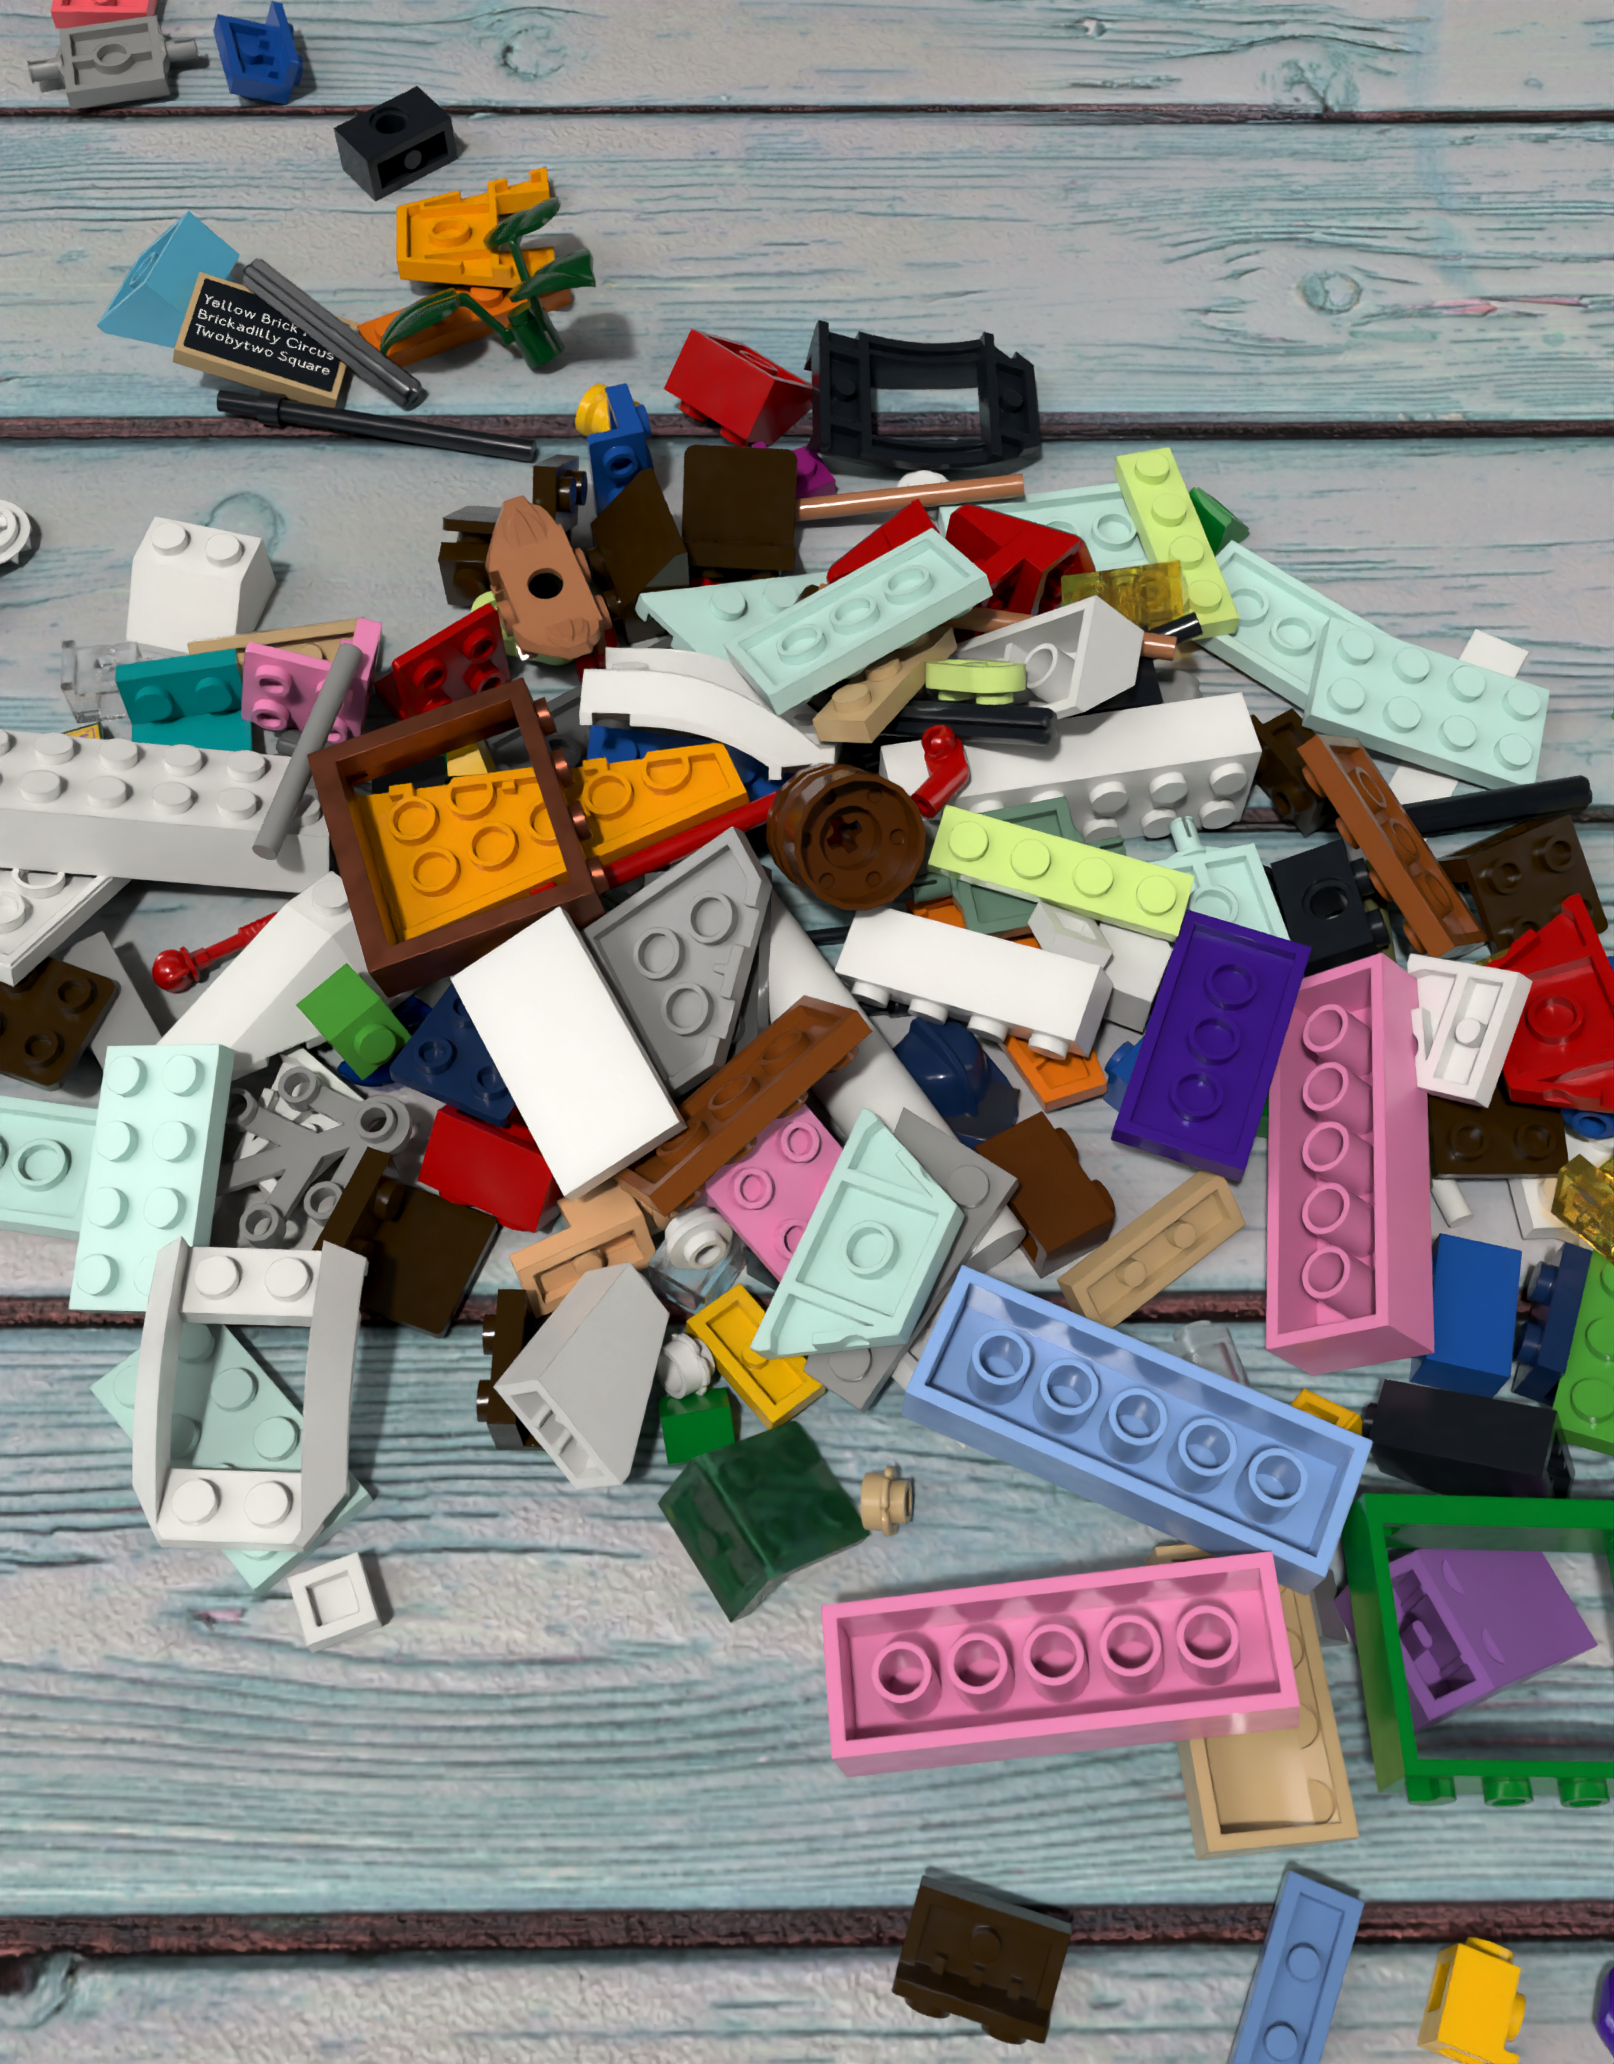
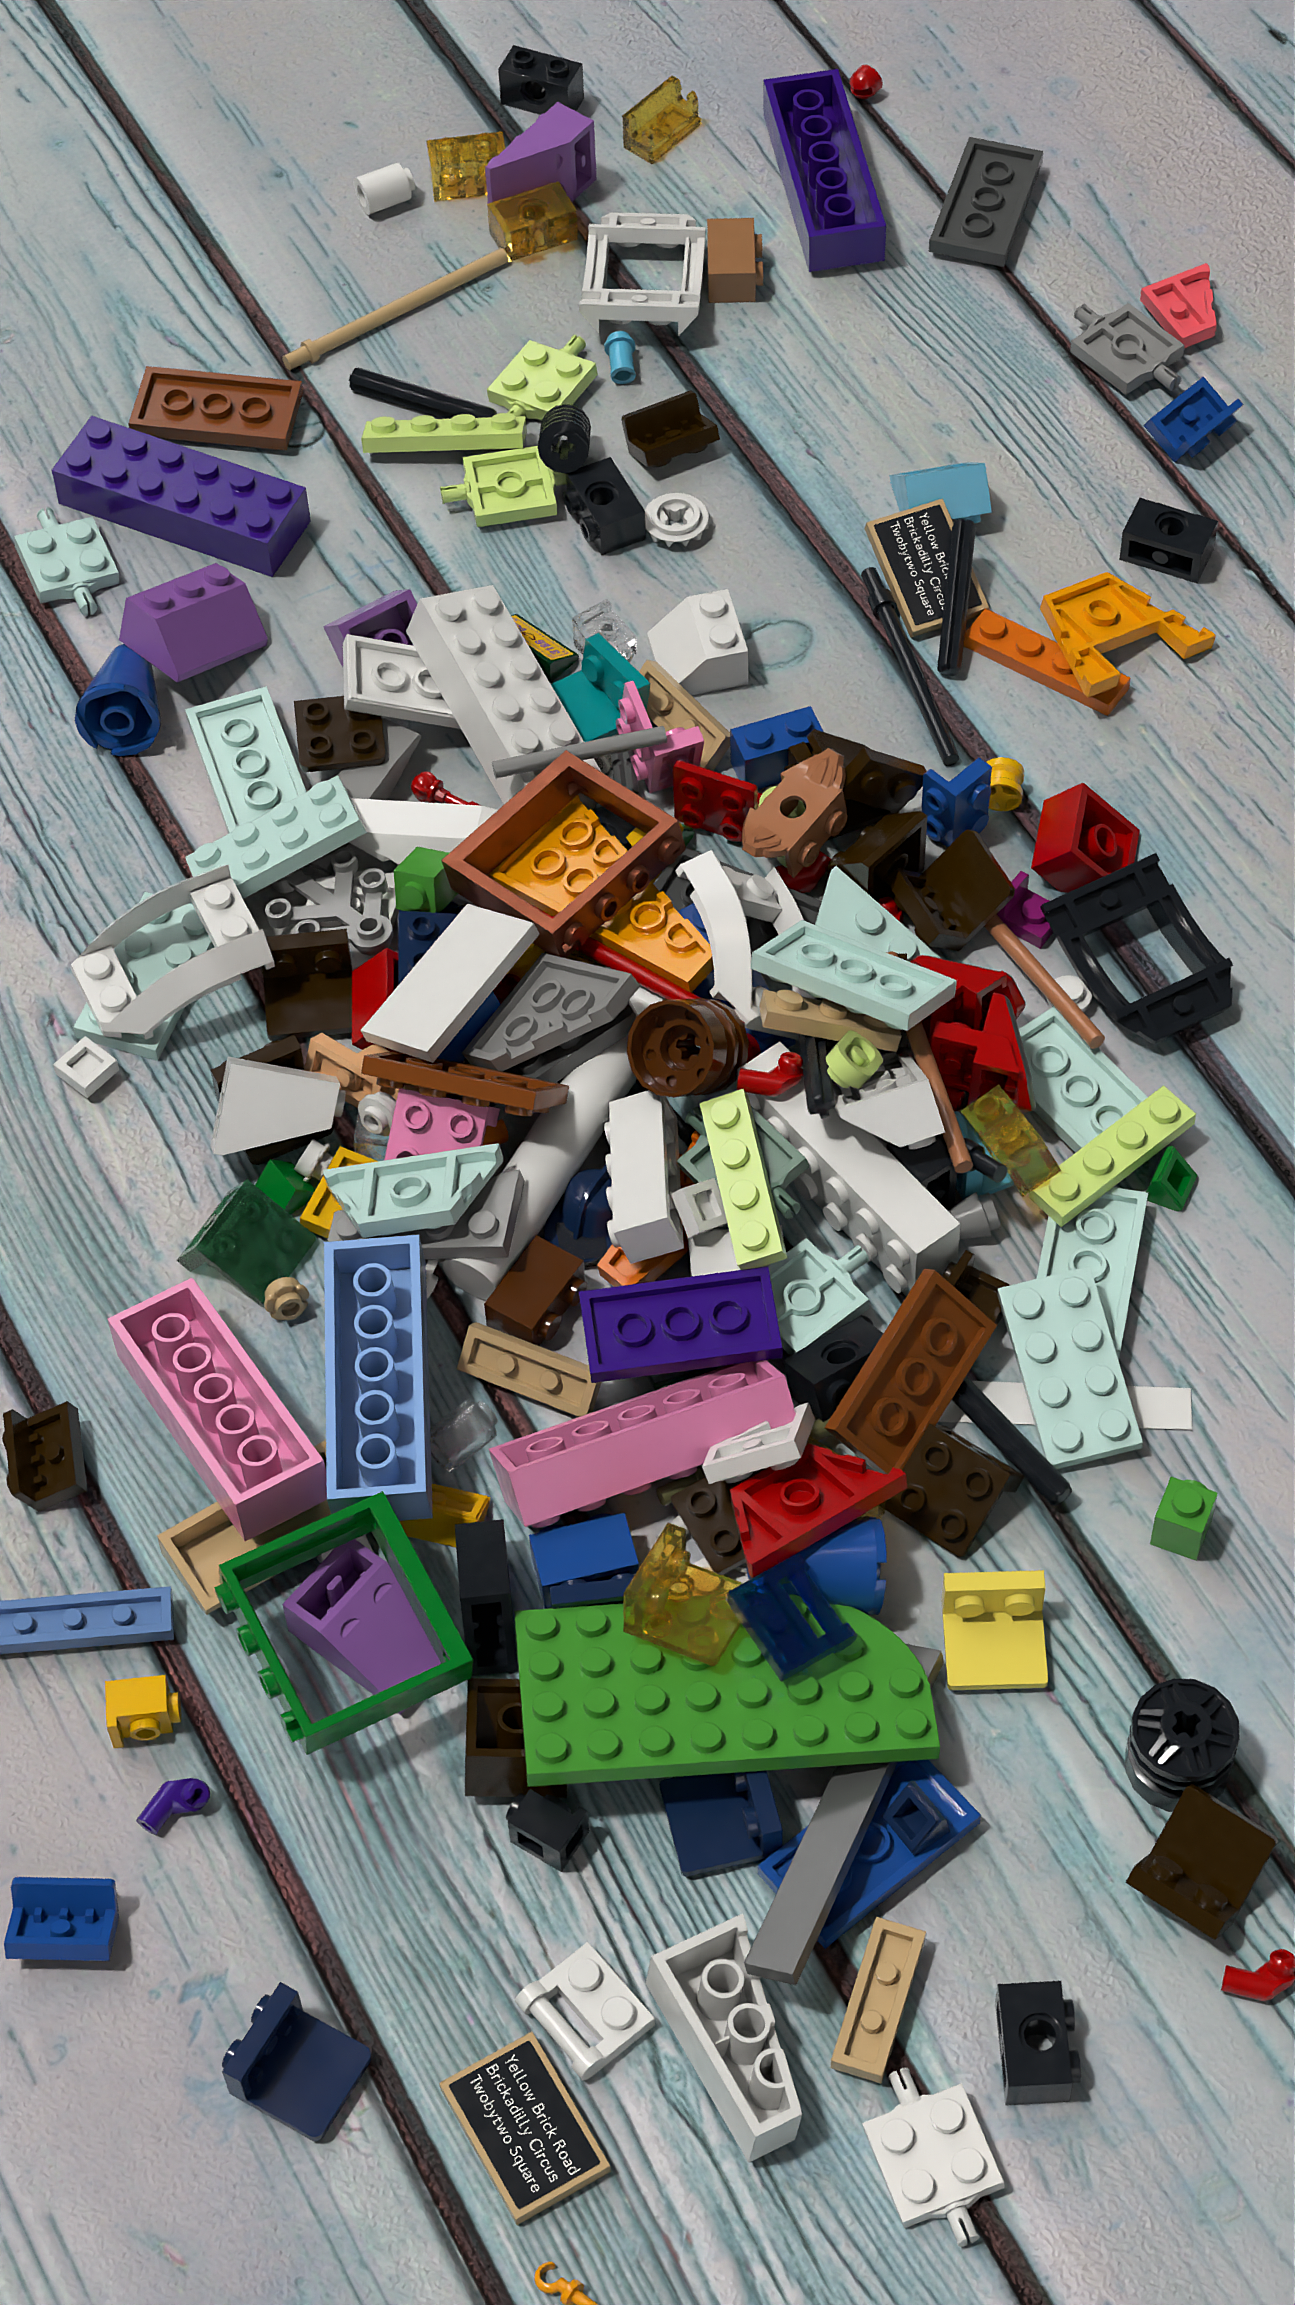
camera: 65 degrees right, 5 degrees down
dark green plant [380,197,596,368] -> none
none -> blue brick [730,706,824,790]

